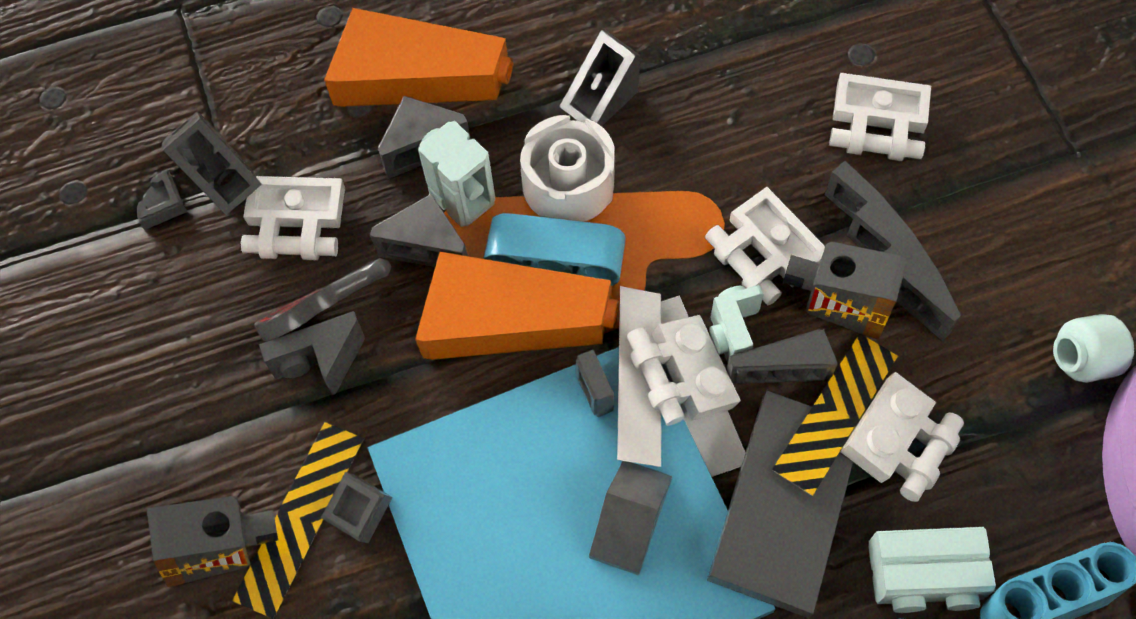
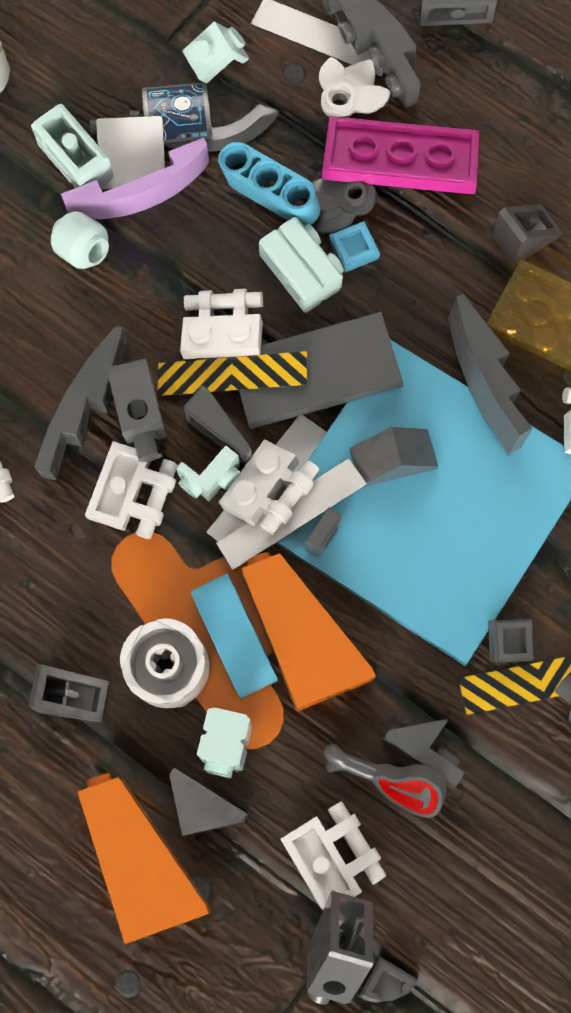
camera: 125 degrees left, 10 degrees up
flat silver slope [370,194,468,267] -> none

